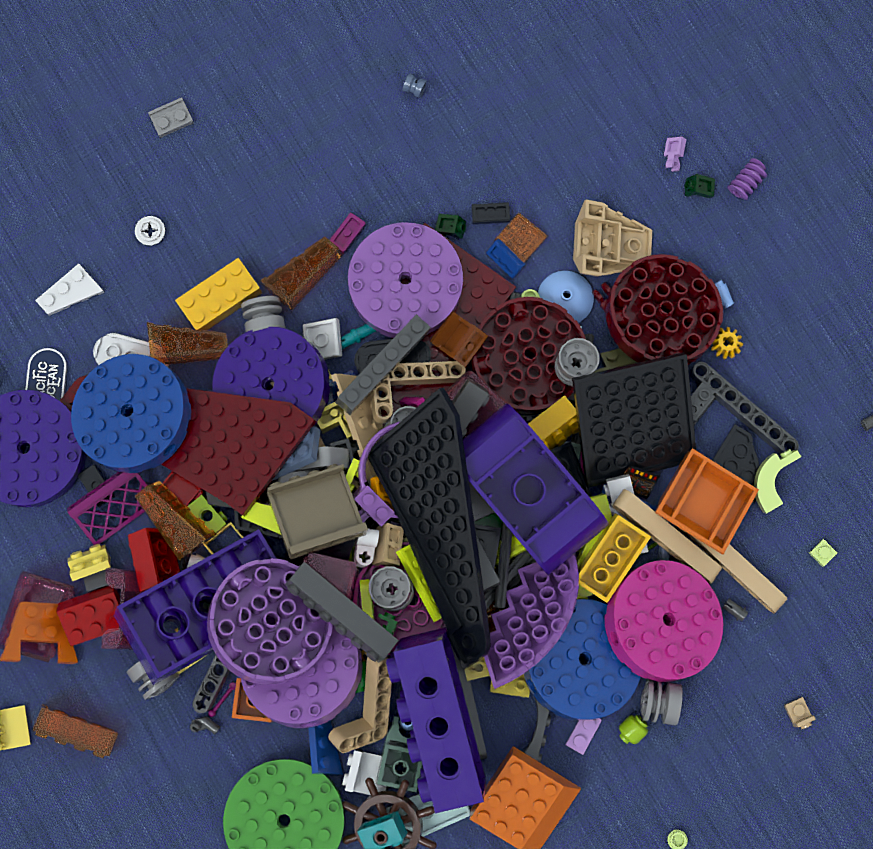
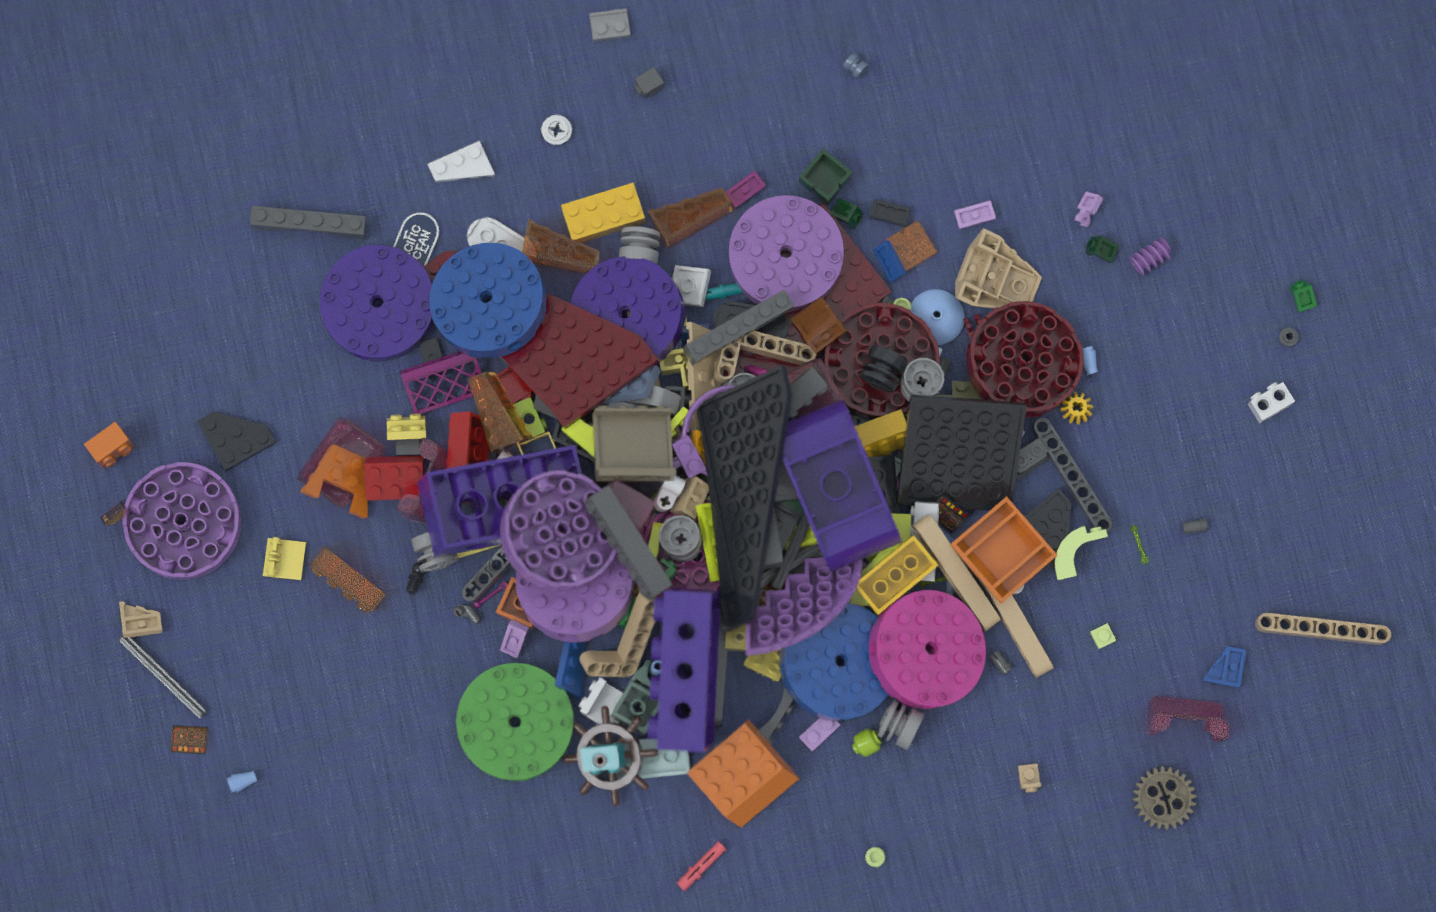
camera: 20 degrees right, 0 degrees up
none -> black axle [406,562,427,595]
none -> lavender plate [500,619,529,658]
none -> dark grey brick [634,67,664,99]
none -> dark green piece [799,149,852,206]
none -> black wheel [858,345,908,393]
none -> lavender plate [954,200,996,230]
none -> clear neon green hinge [1130,525,1149,564]

